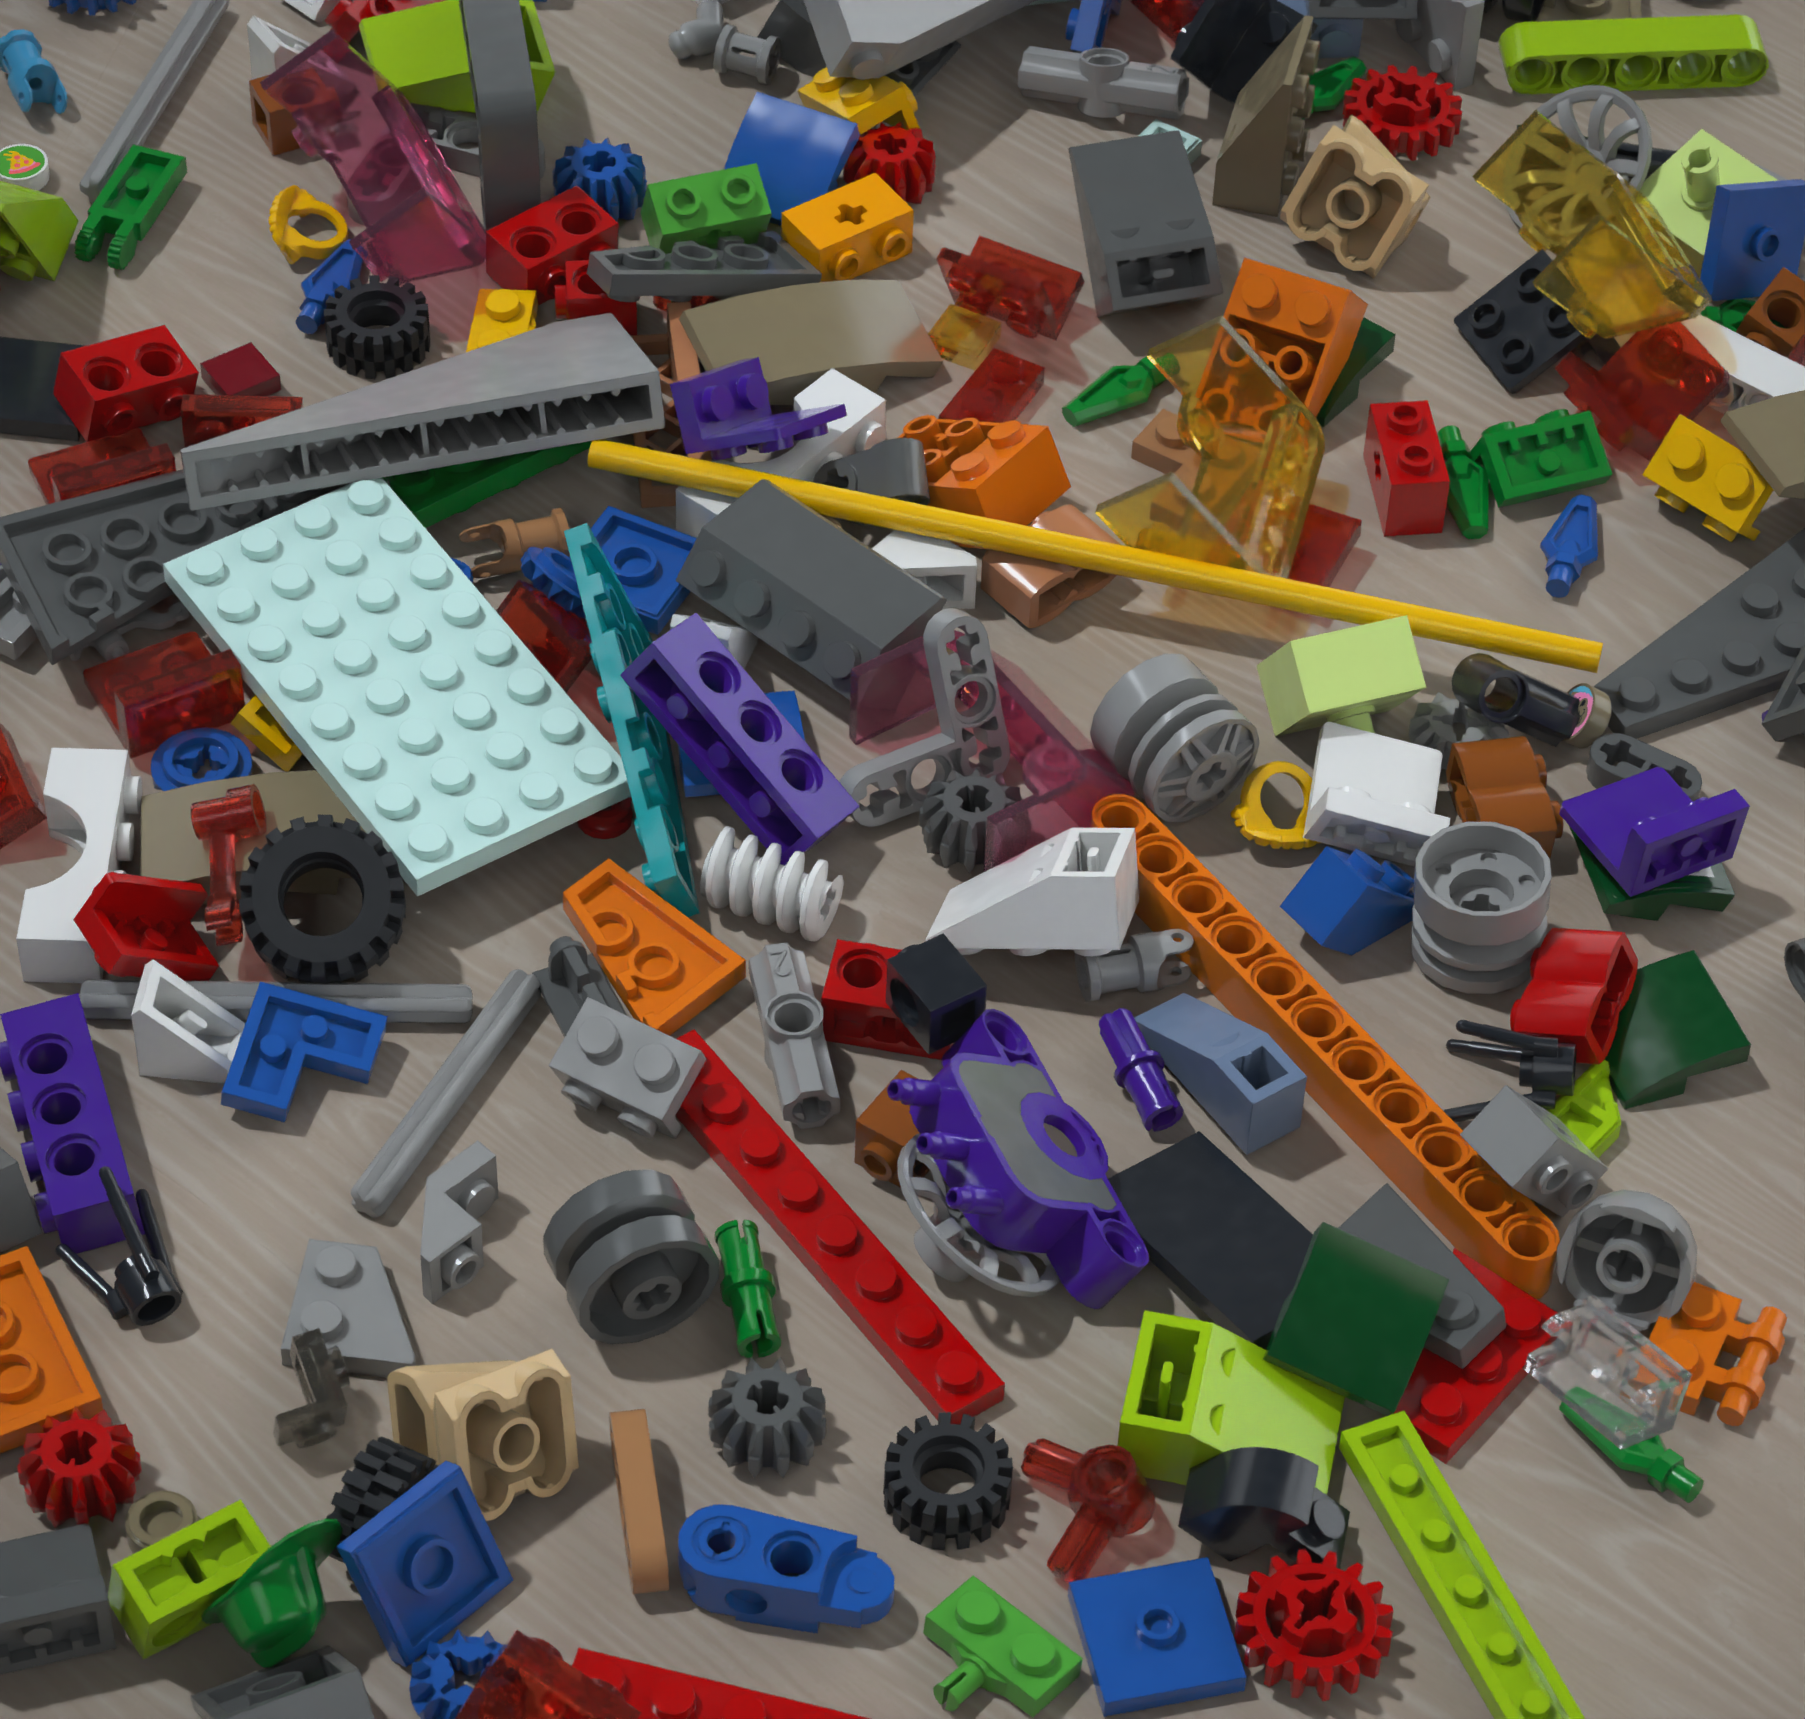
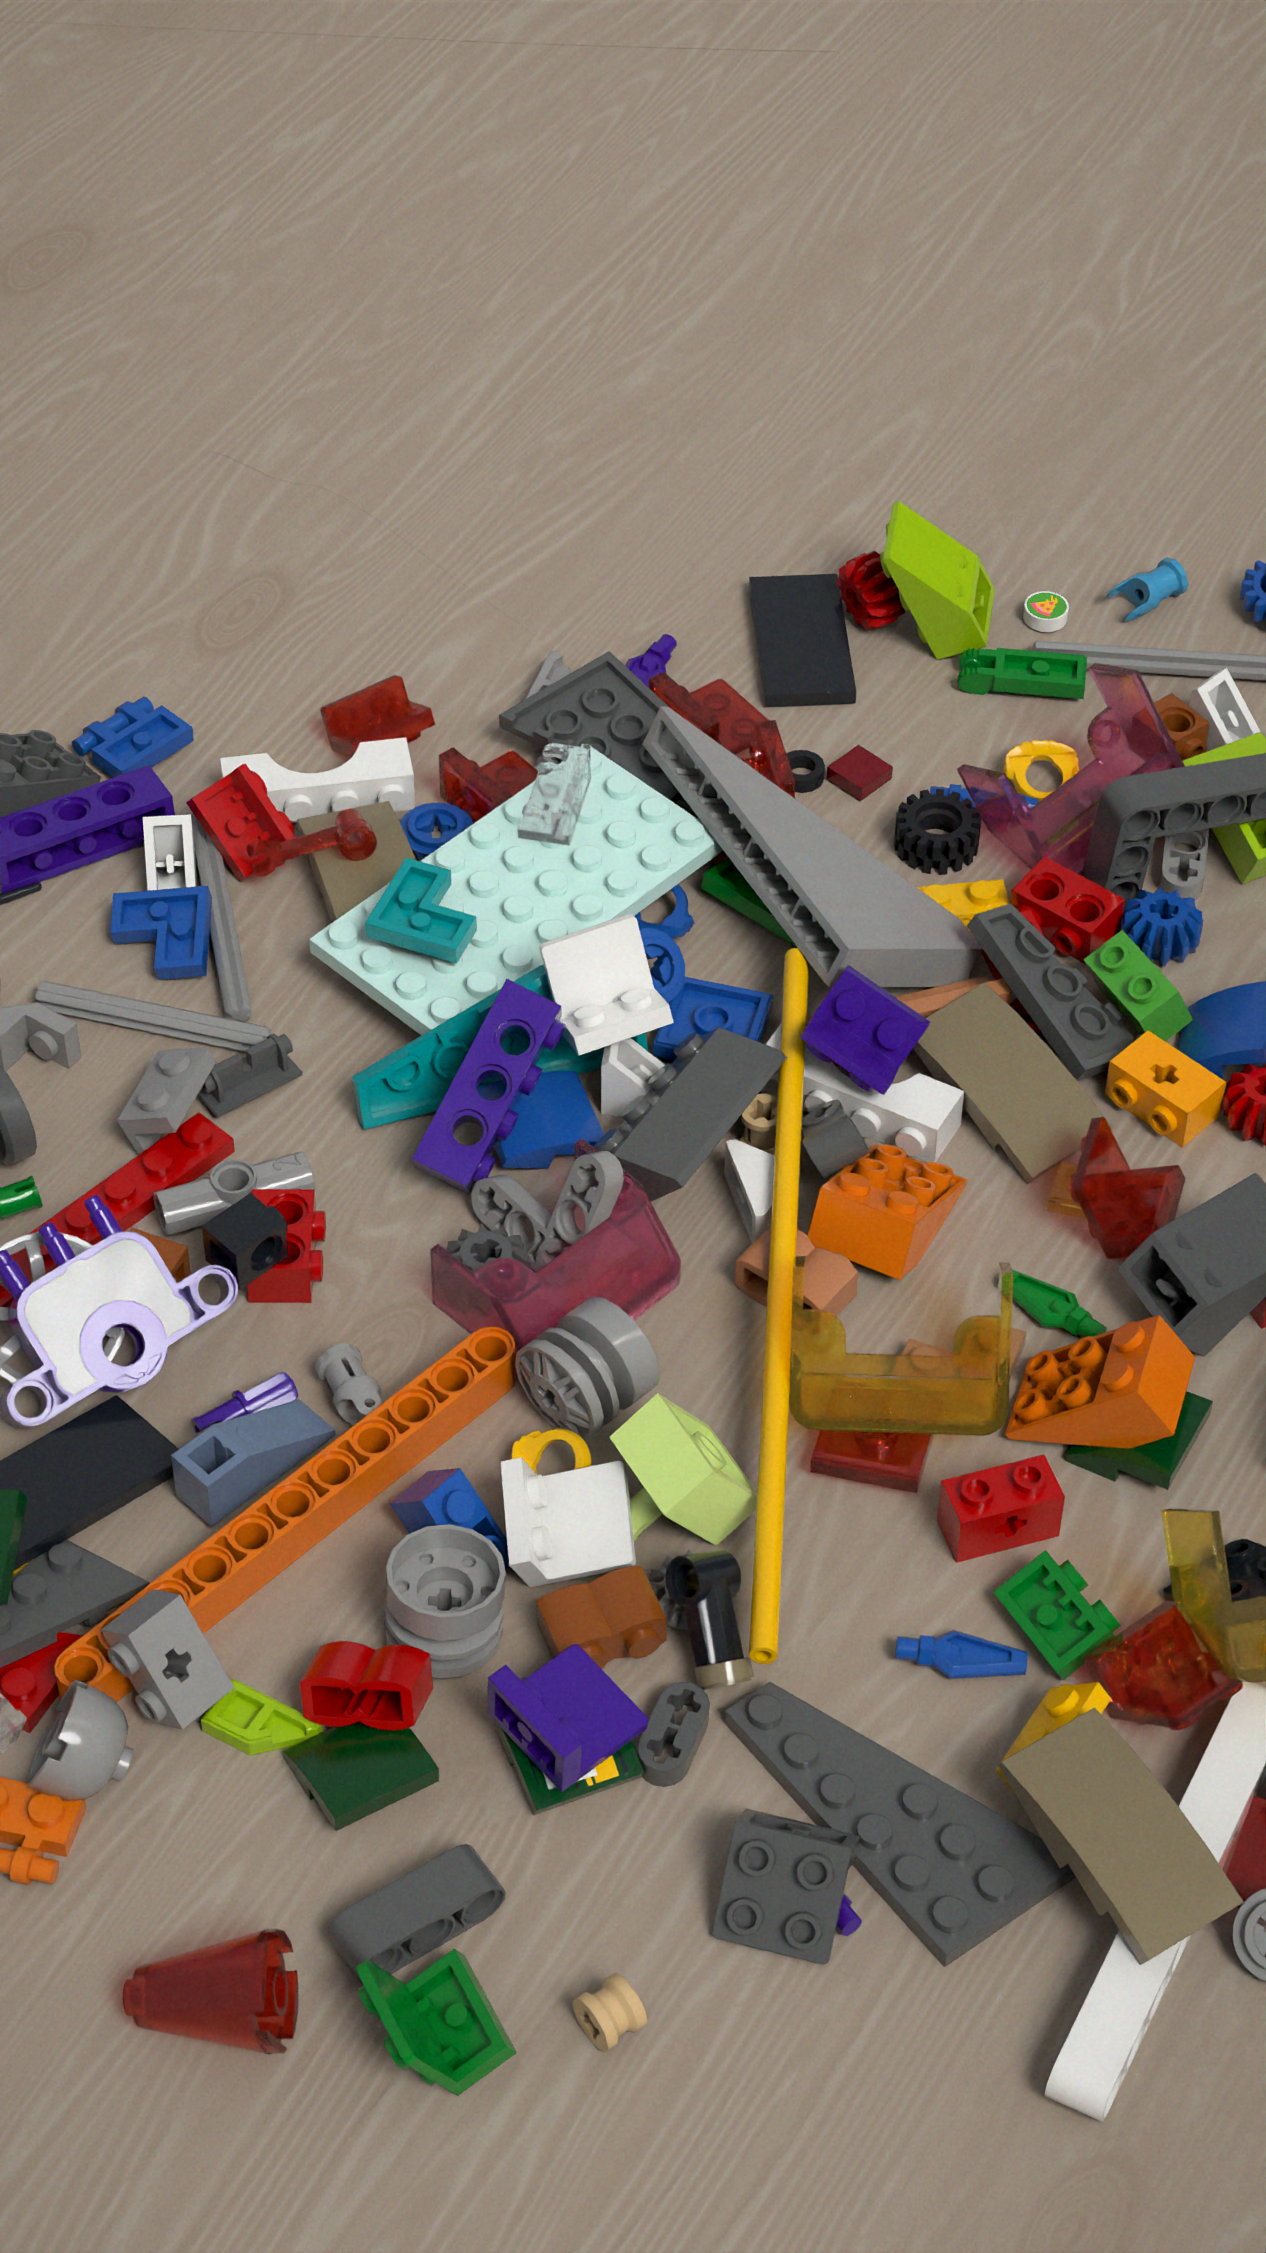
camera: 80 degrees right, 0 degrees up
red brick [53,325,199,442] -> none
black tyre [239,814,406,983] -> none
medium nougat piece [459,507,570,579] -> none
orange wing [563,858,746,1036] -> none
white piece [700,826,844,942] -> none
white slope [926,828,1139,957] -> none
clear red plate [939,348,1045,423] -> none
green piece [1437,425,1489,539] -> none
black plant [1443,1020,1577,1122] -> none
none -> teal plate [365,857,477,963]
none -> clear hinge [517,743,591,846]
none -> white bracket [539,914,674,1055]

